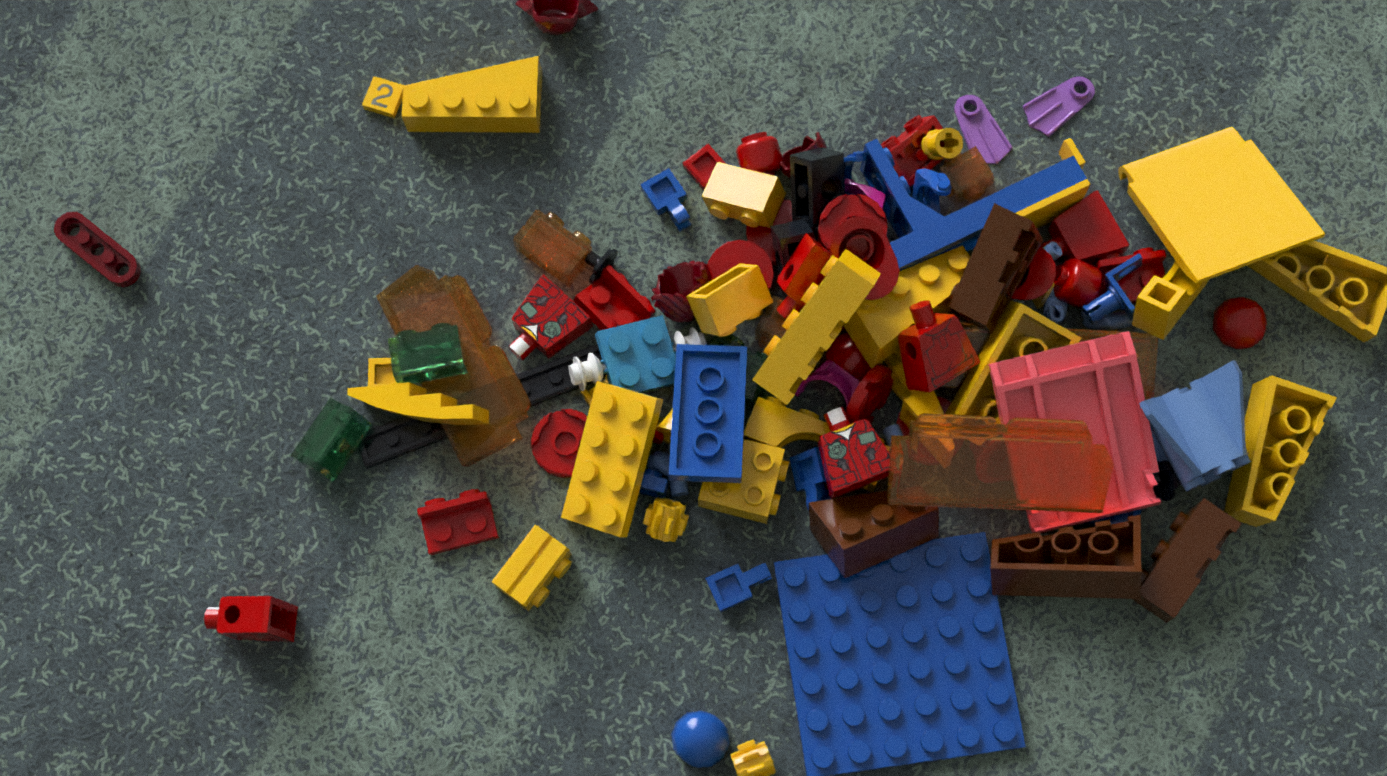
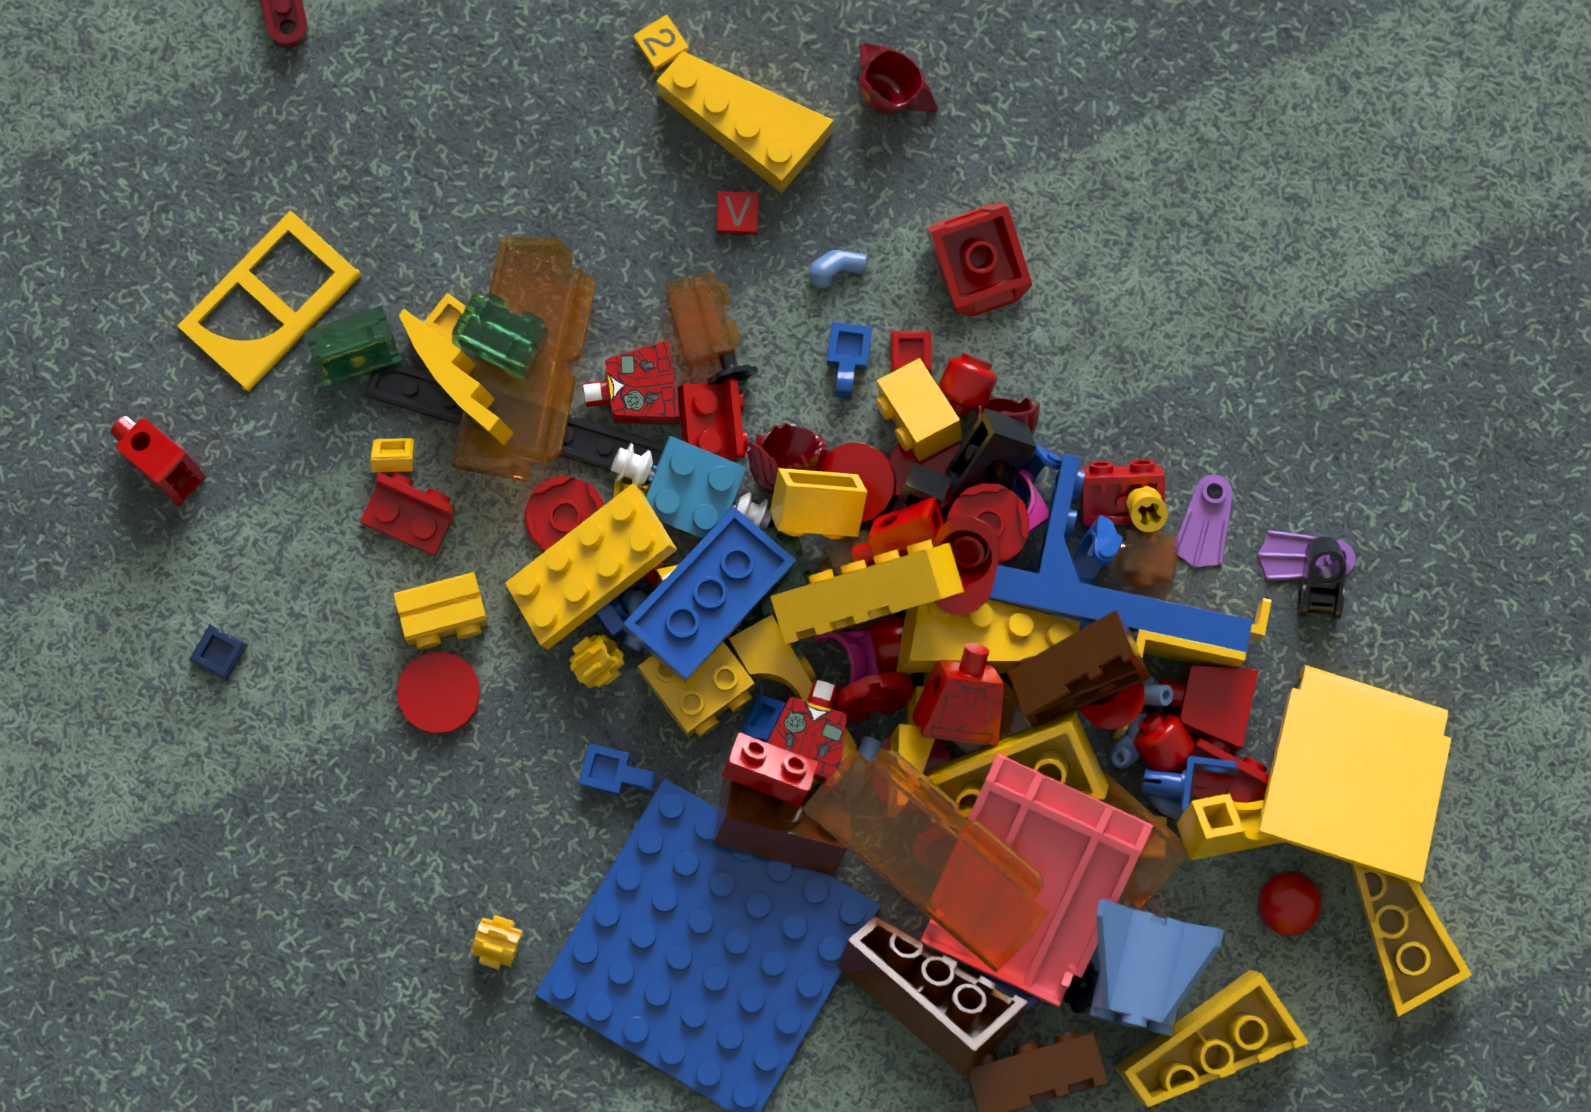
camera: 30 degrees right, 5 degrees up
blue hair [671,711,730,768] -> none
none -> yellow window [177,210,362,392]
none -> dark blue tile [189,624,247,681]
none -> yellow tile [370,438,415,472]
none -> red tile [397,651,480,734]
none -> red tile [717,191,758,235]
none -> red bracket [721,733,818,806]
none -> medium blue arm [809,250,867,288]
none -> red slope [925,202,1032,317]
none -> black piece [1297,536,1347,620]

